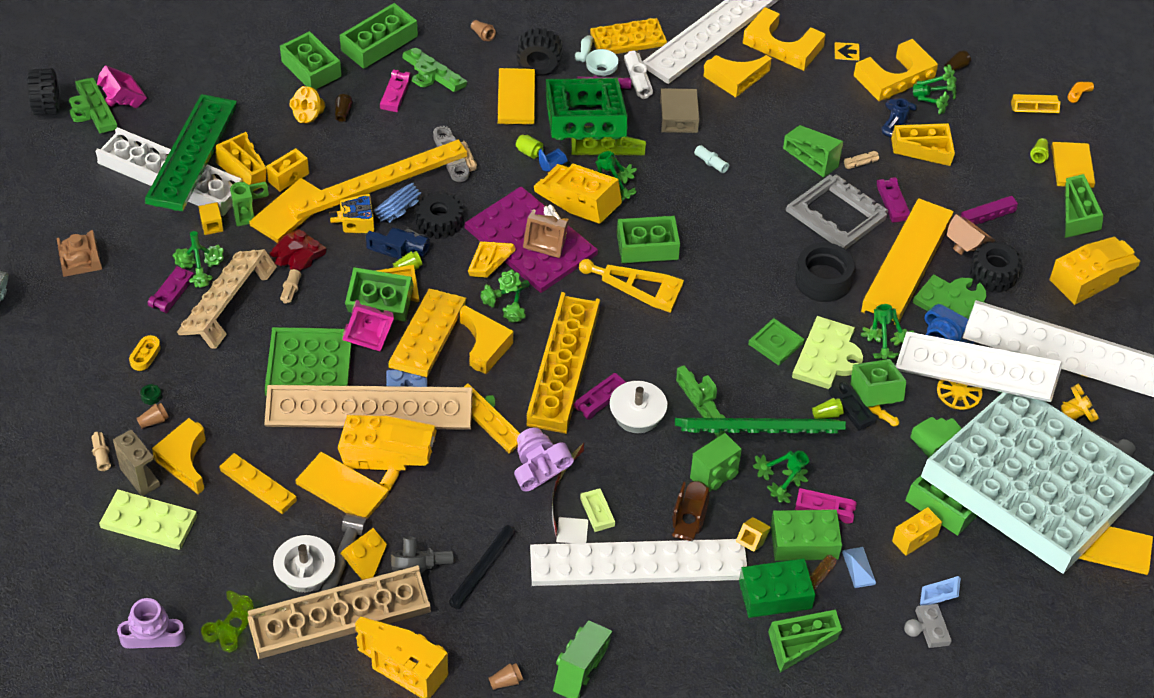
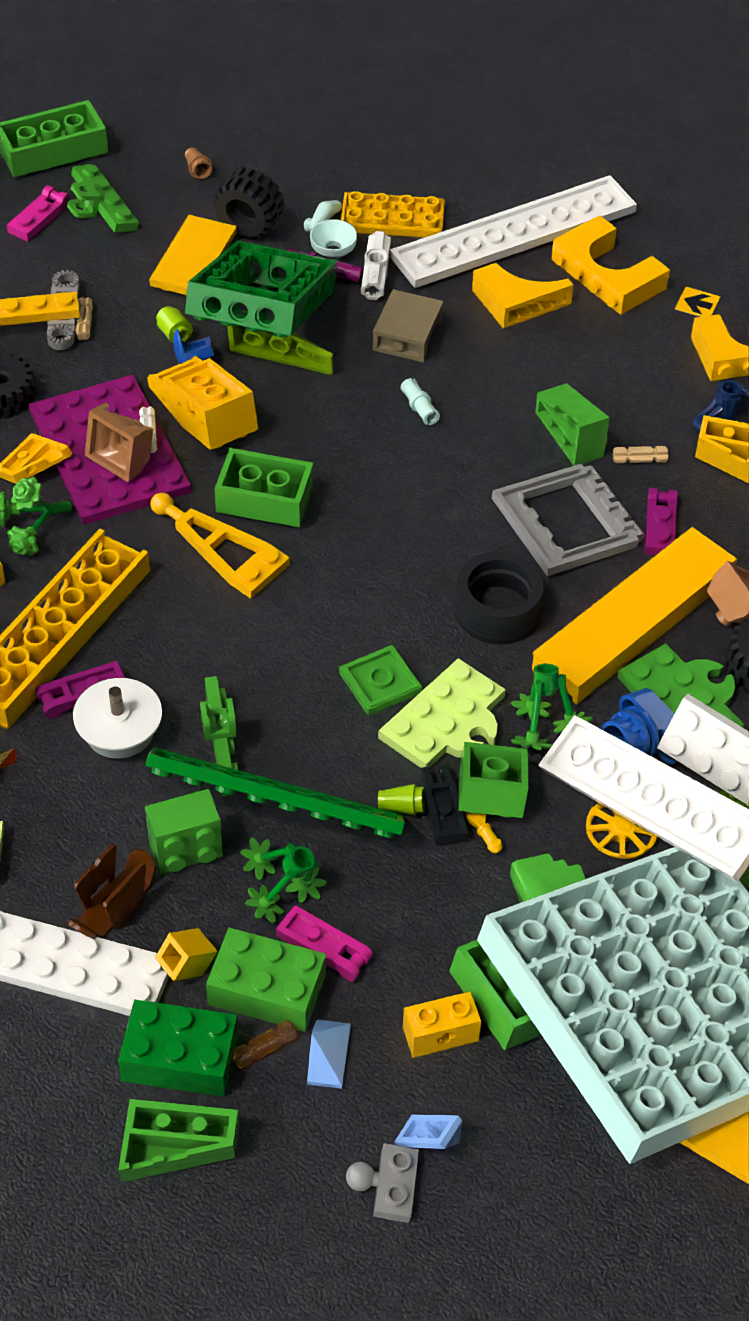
camera: 20 degrees right, 0 degrees up
plant [595,151,637,201] -> none

